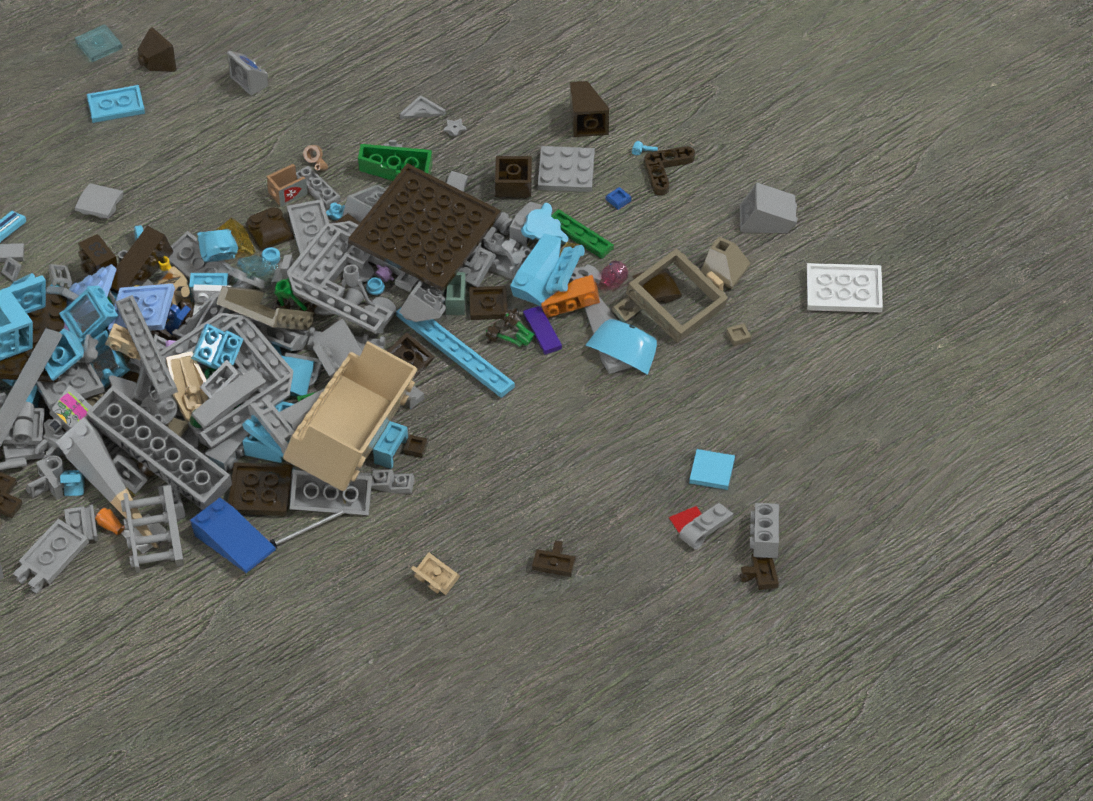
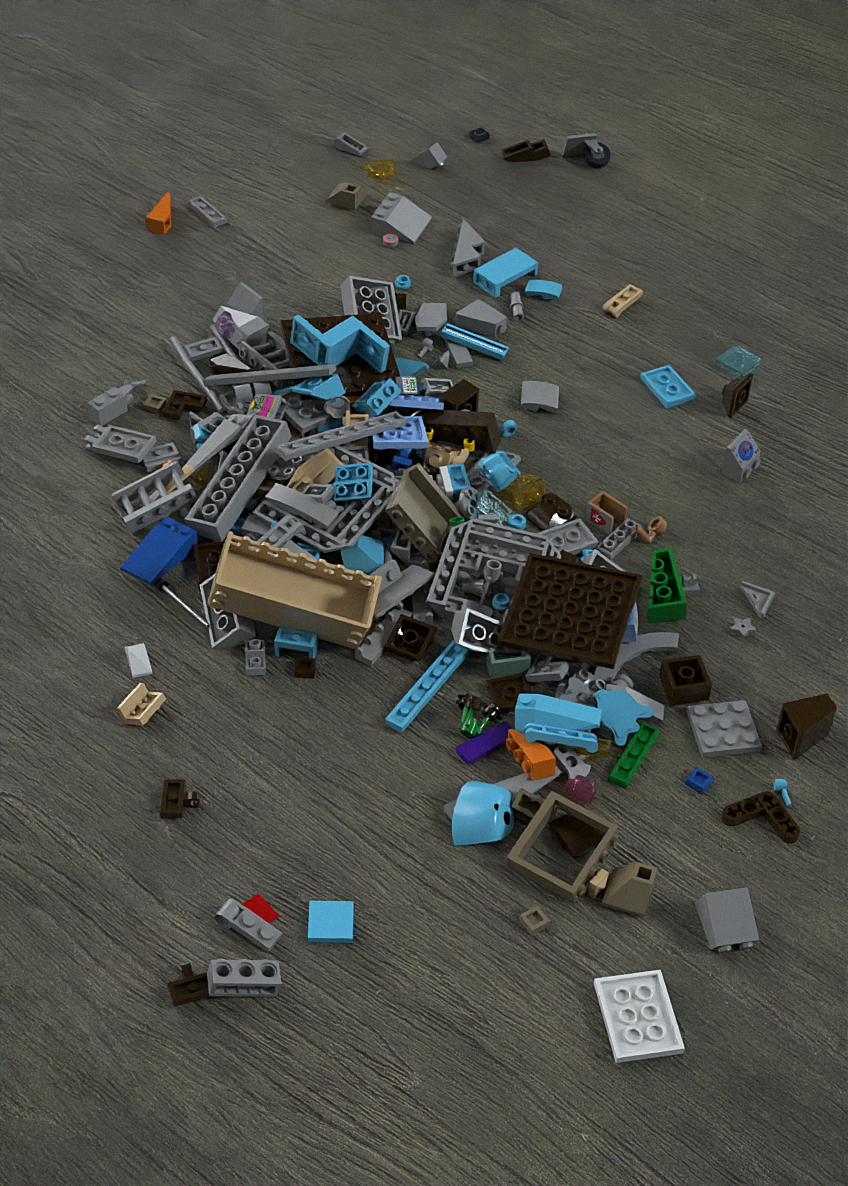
camera: 75 degrees right, 5 degrees down
none -> white slope [125,643,152,678]

